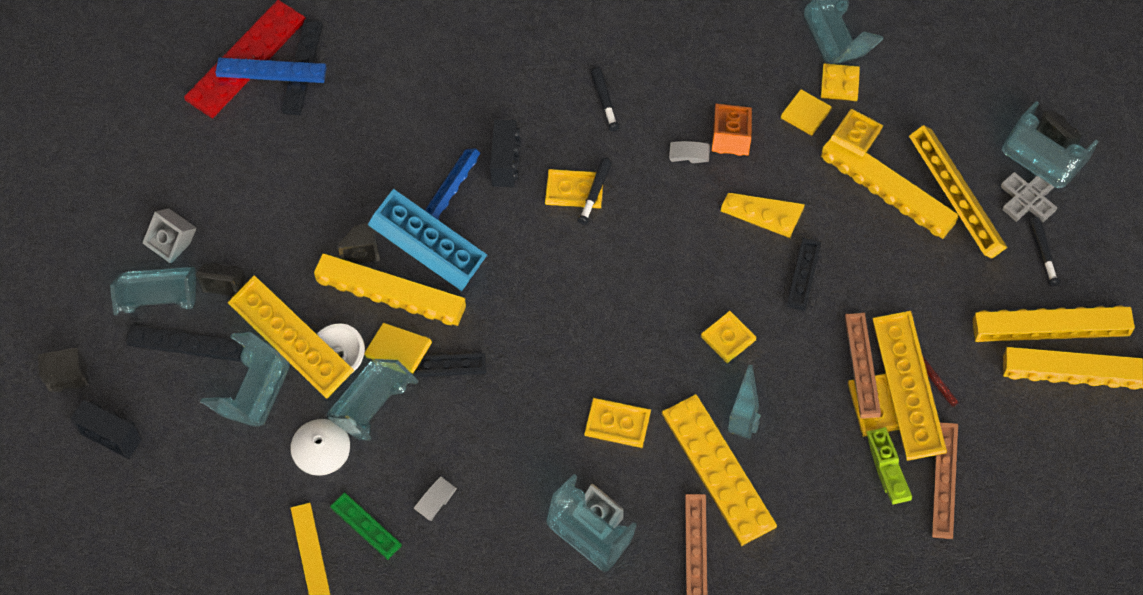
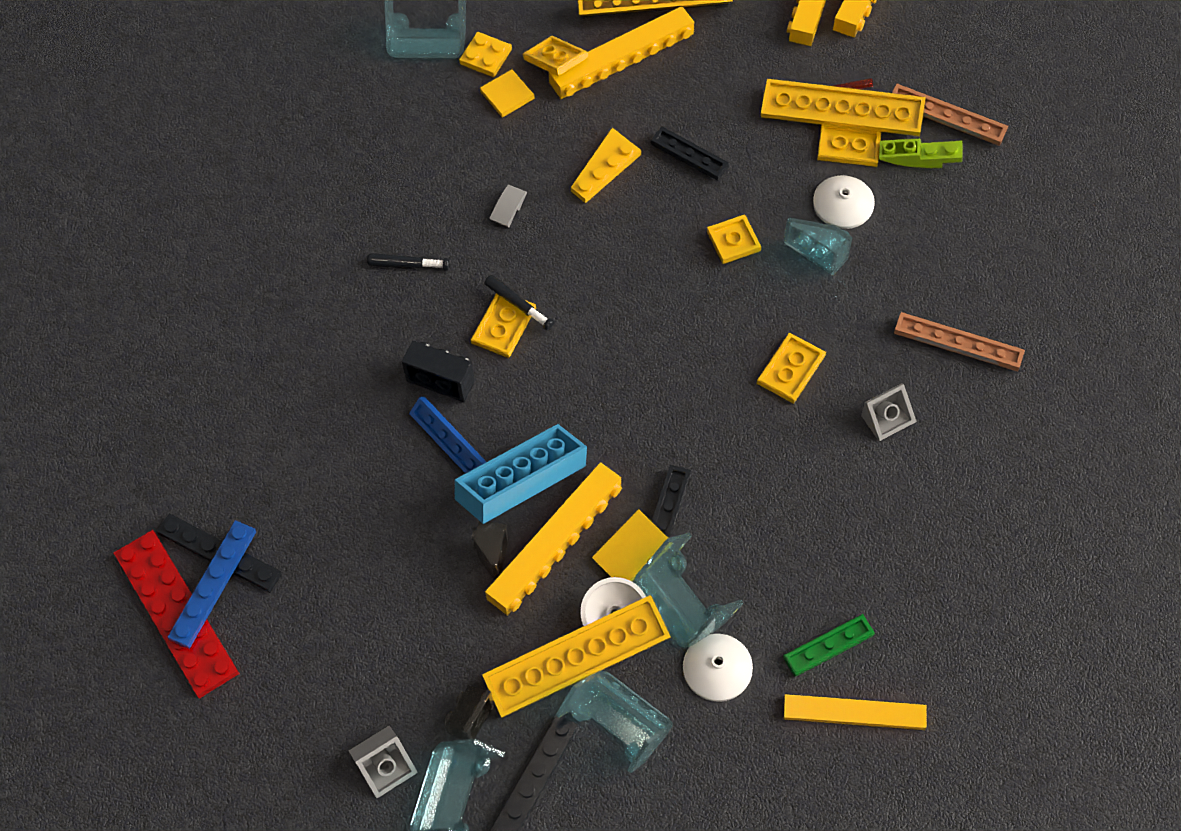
camera: 70 degrees left, 0 degrees up
light grey slope [414,477,457,521] -> none
clear light blue windscreen [547,474,637,572] -> none
yellow plate [662,394,777,546] -> none
orange slope [712,104,752,156] -> none
nougat plate [845,313,881,418] -> none
none -> white dish [813,175,874,229]

